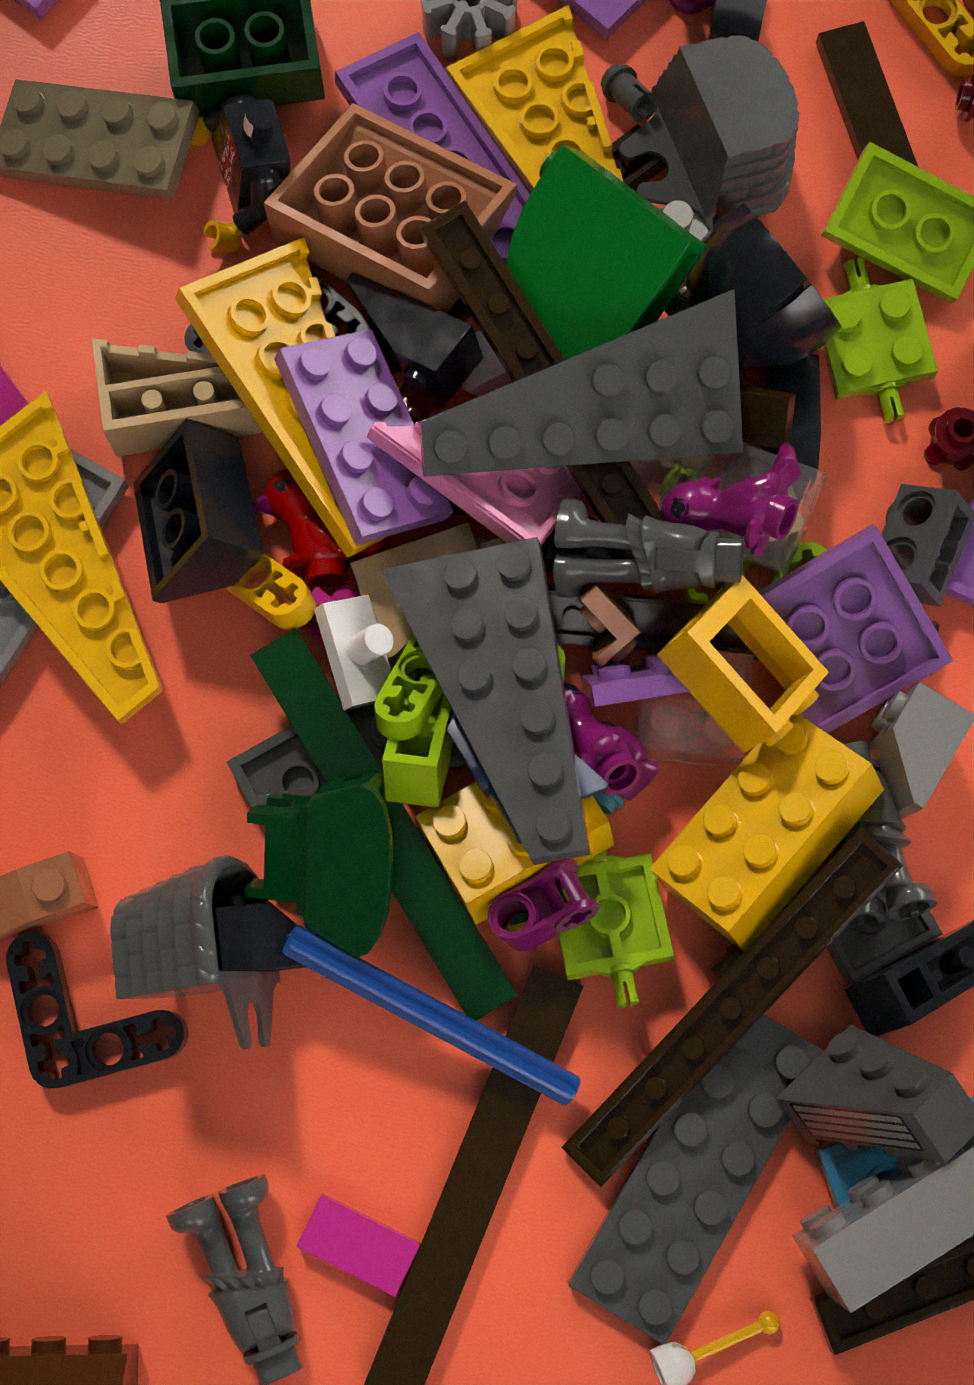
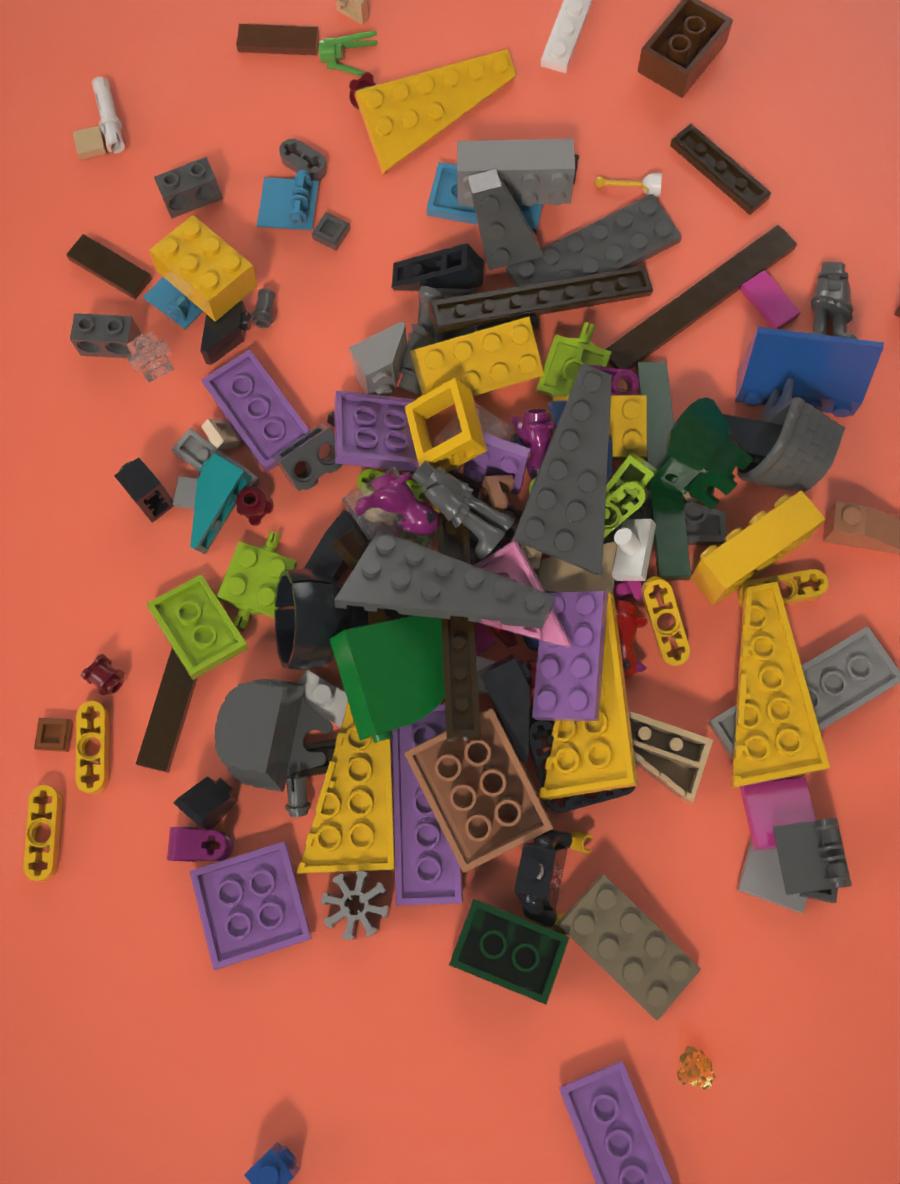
camera: 145 degrees left, 5 degrees down
black beam [6,933,188,1089] -> none
black slope [133,419,263,603] -> none
blue axle [282,926,581,1105] -> none
none -> yellow brick [691,490,826,606]
none -> blue slope [735,327,884,417]
none -> yellow beam [737,569,829,608]

